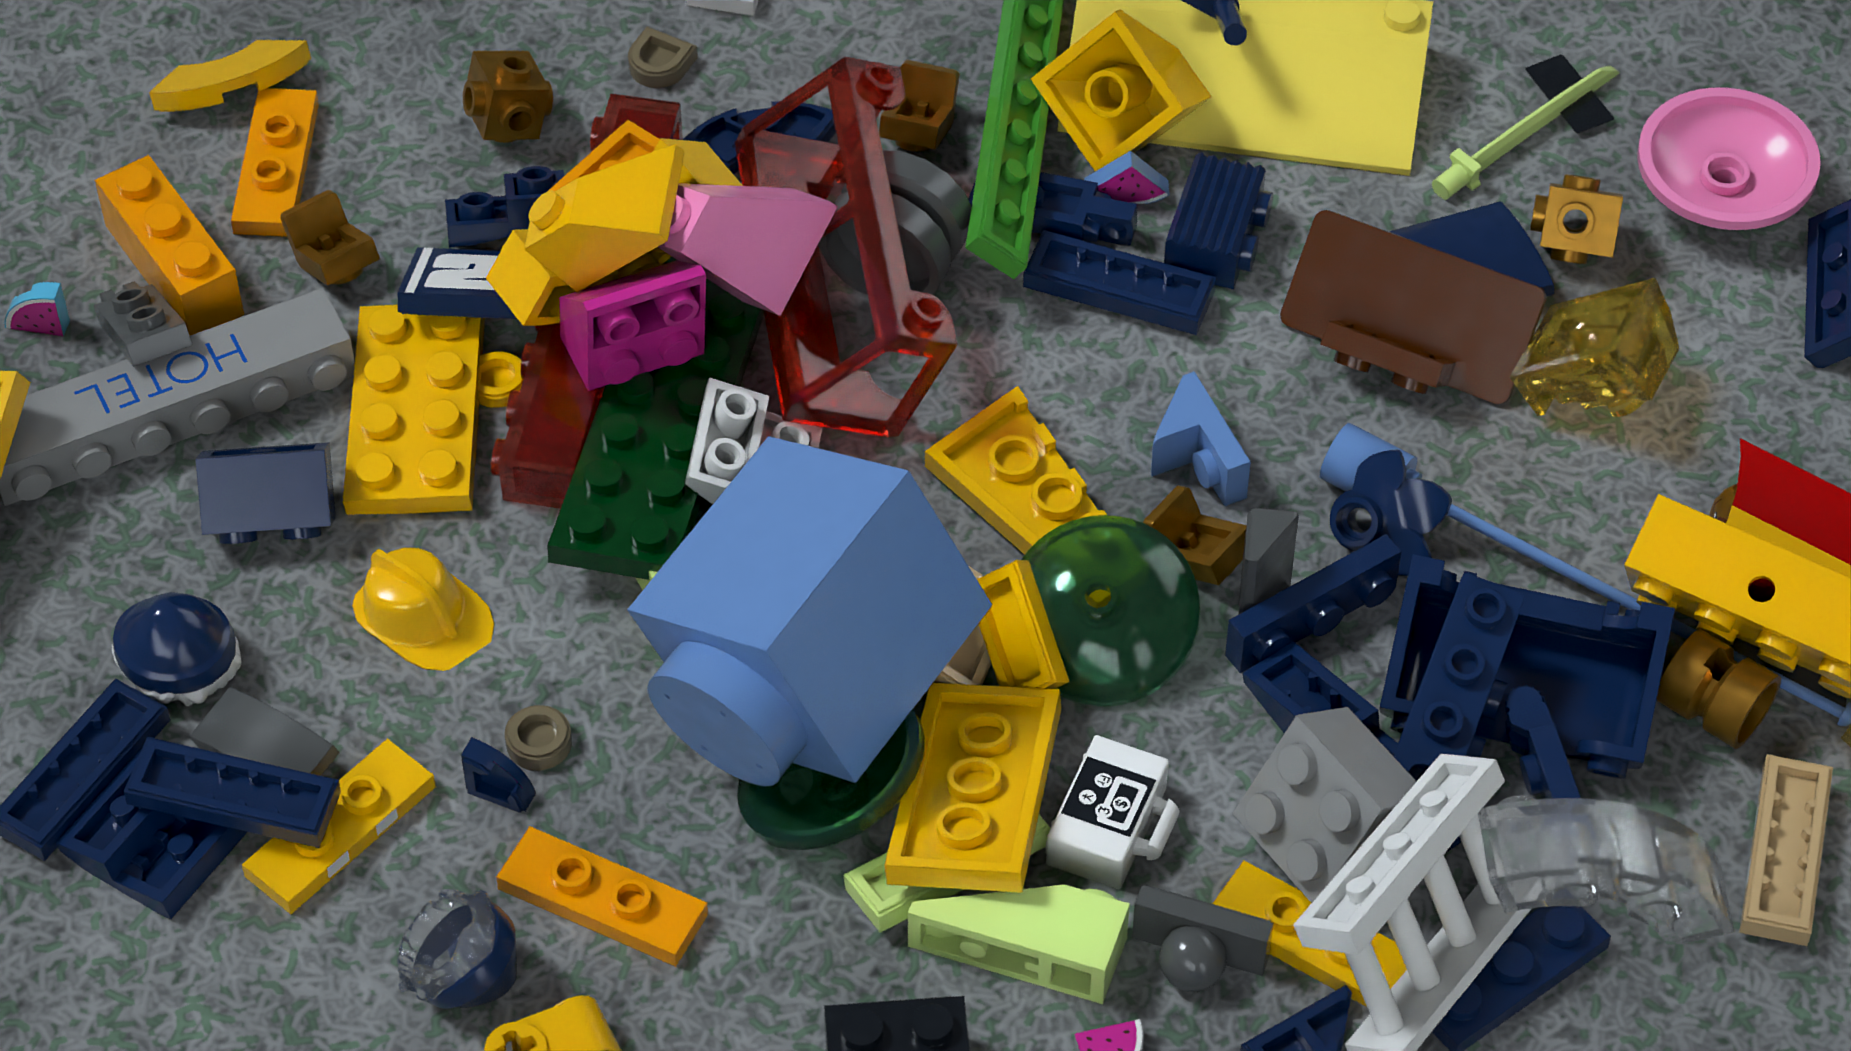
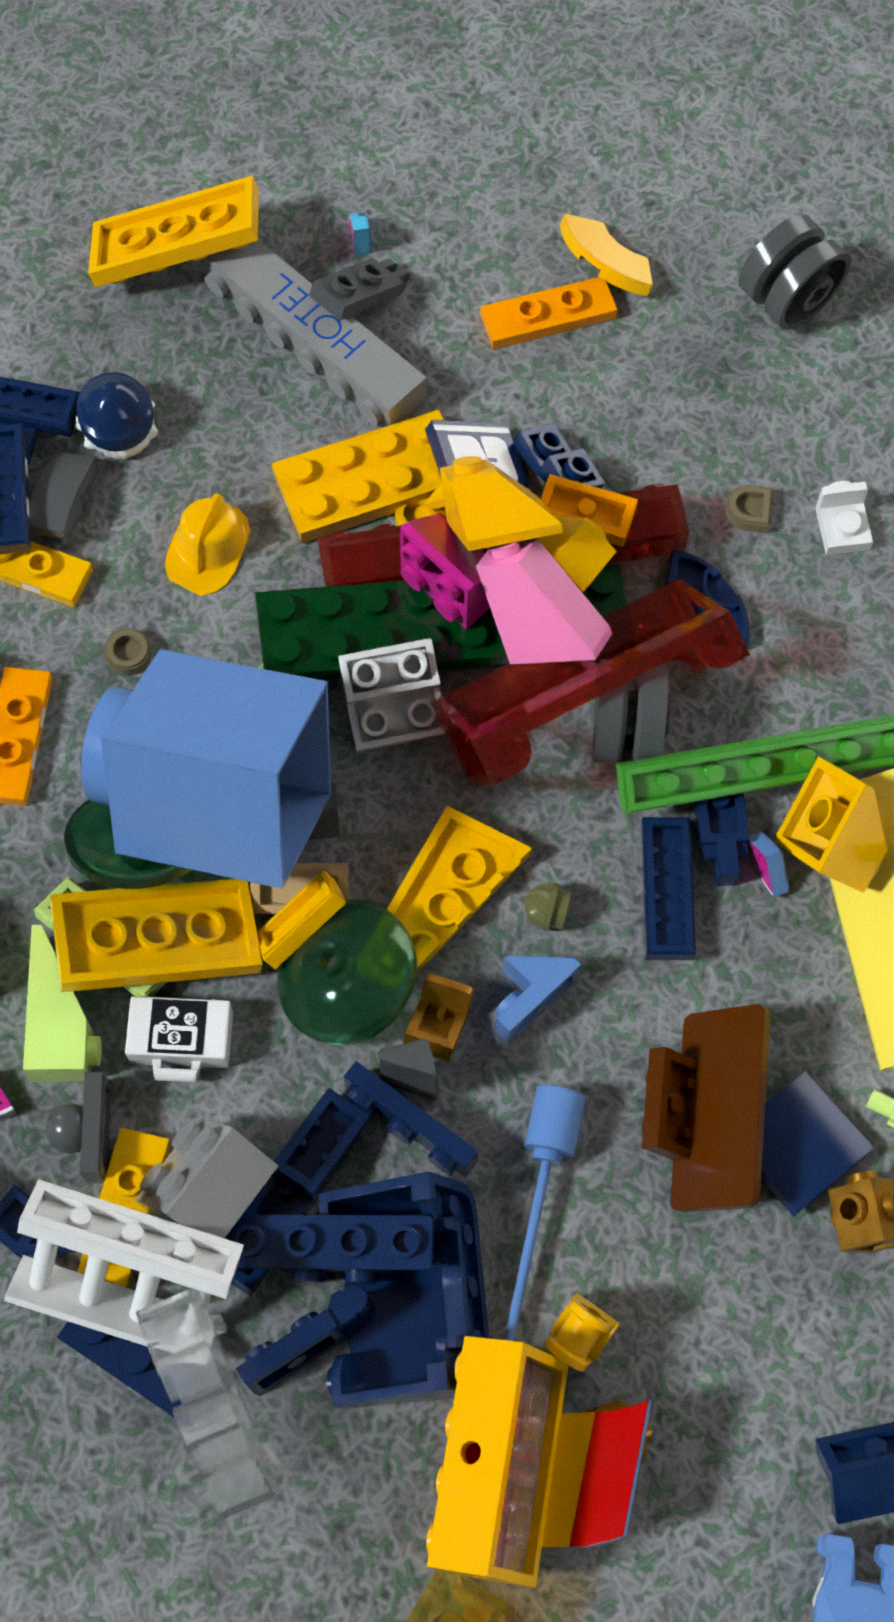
camera: 70 degrees right, 15 degrees up
light orange brick [95,155,244,336] -> none
dark blue brick [195,442,335,544] -> none
pearl gold bracket [280,190,380,286] -> none
dark blue tile [461,737,536,813] -> none
pearl gold brick [463,51,553,143] -> none
pearl gold bracket [878,60,960,151] -> none
dark blue brick [1164,152,1273,289] -> none
dark blue plate [1330,450,1452,576] -> none
clear yellow brick [1509,278,1680,417] -> none
pearl gold wheel [1656,628,1781,749] -> none
tan plate [1739,754,1833,946] -> none
none -> olive plate [524,883,572,931]
none -> yellow piece [544,1292,620,1372]

